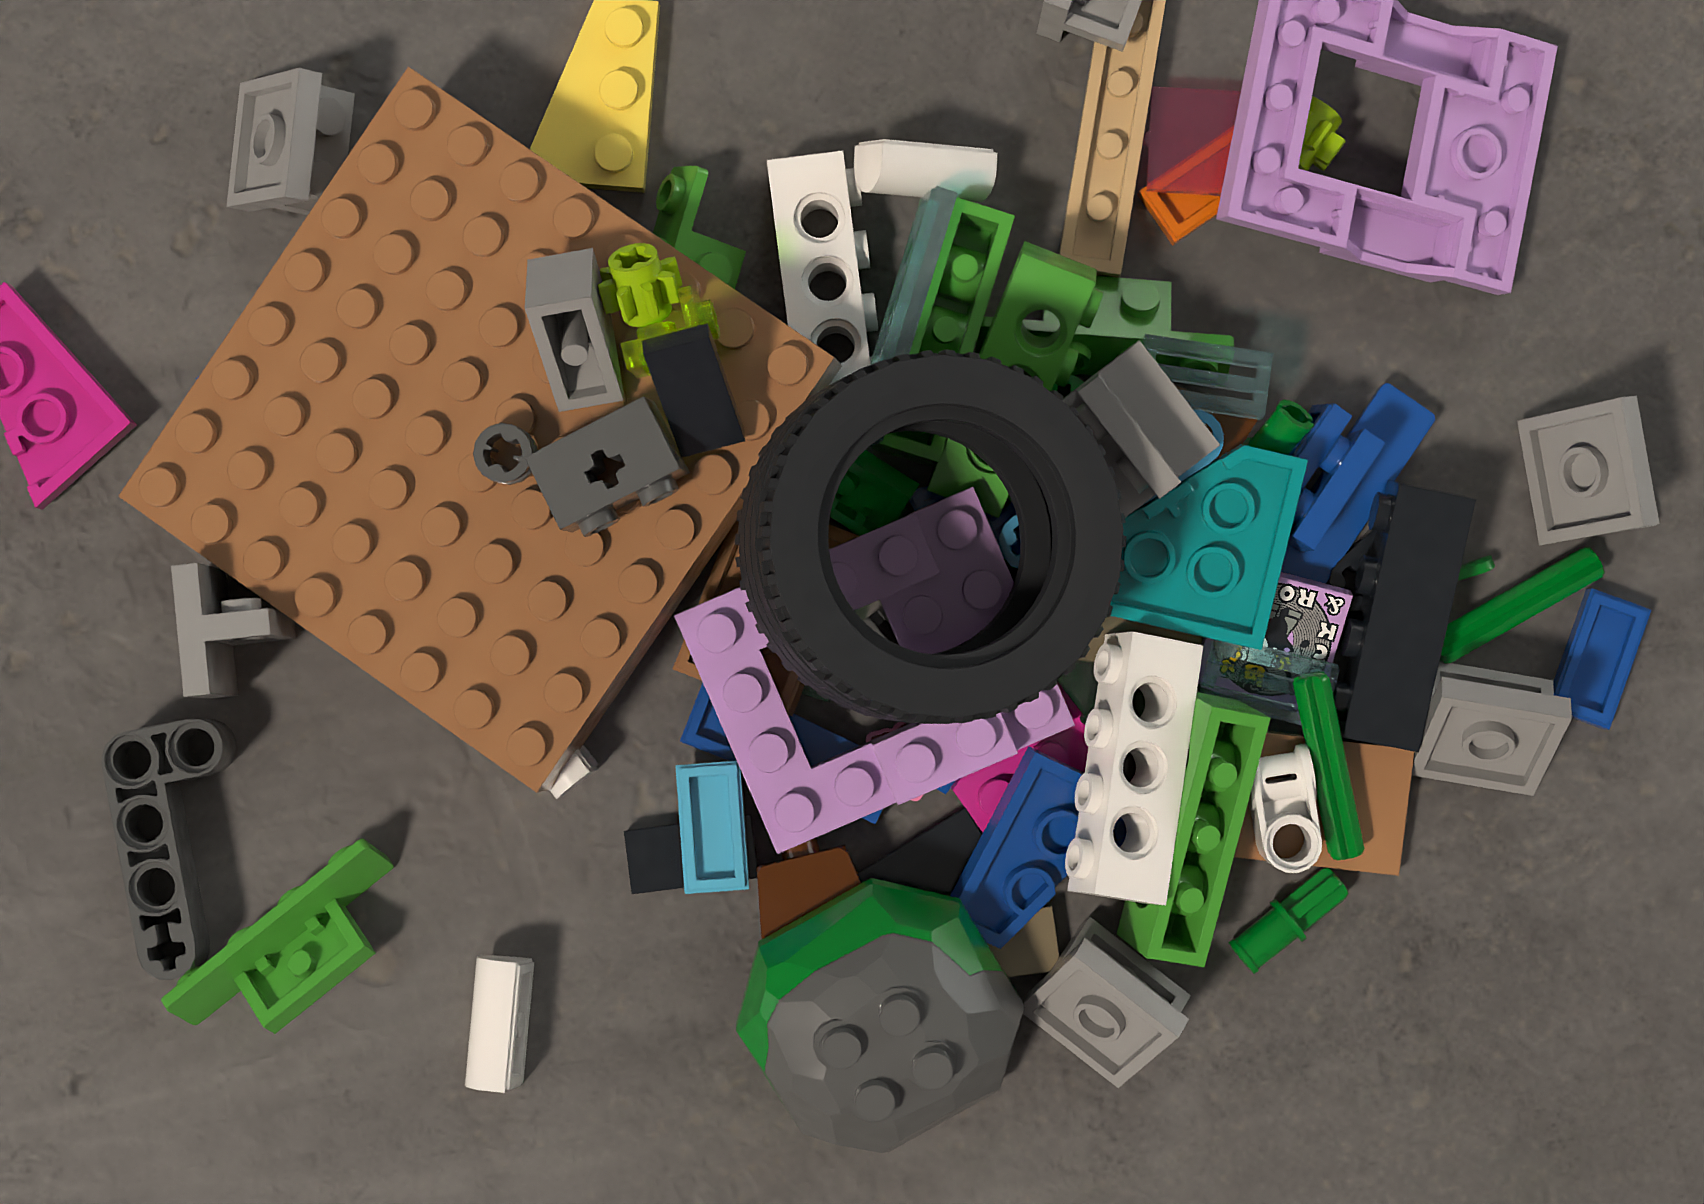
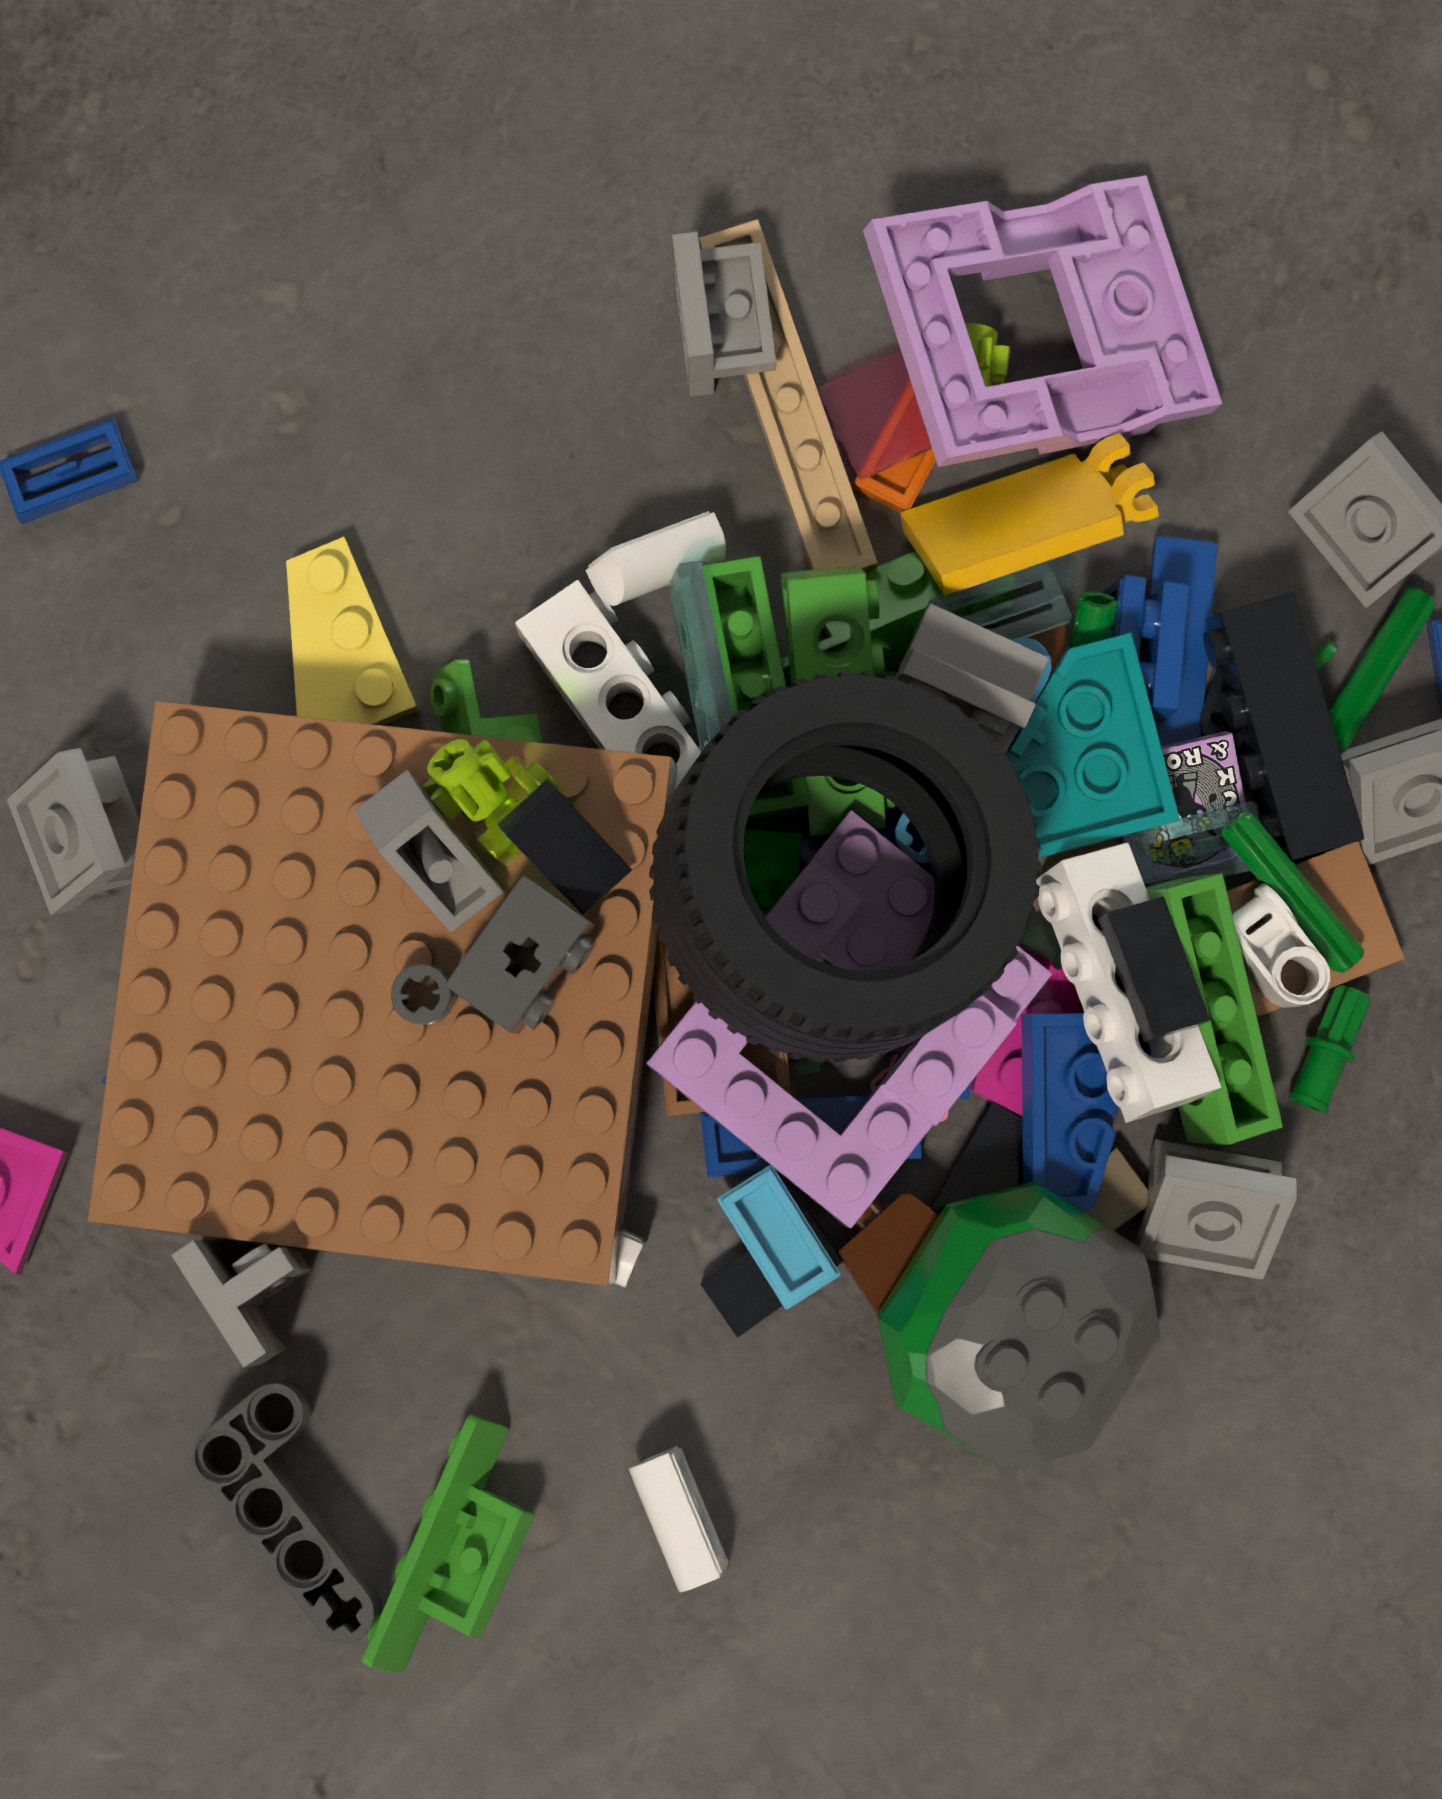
camera: 30 degrees left, 5 degrees down
none -> yellow tile [900,433,1159,596]
none -> black tile [1098,897,1211,1043]

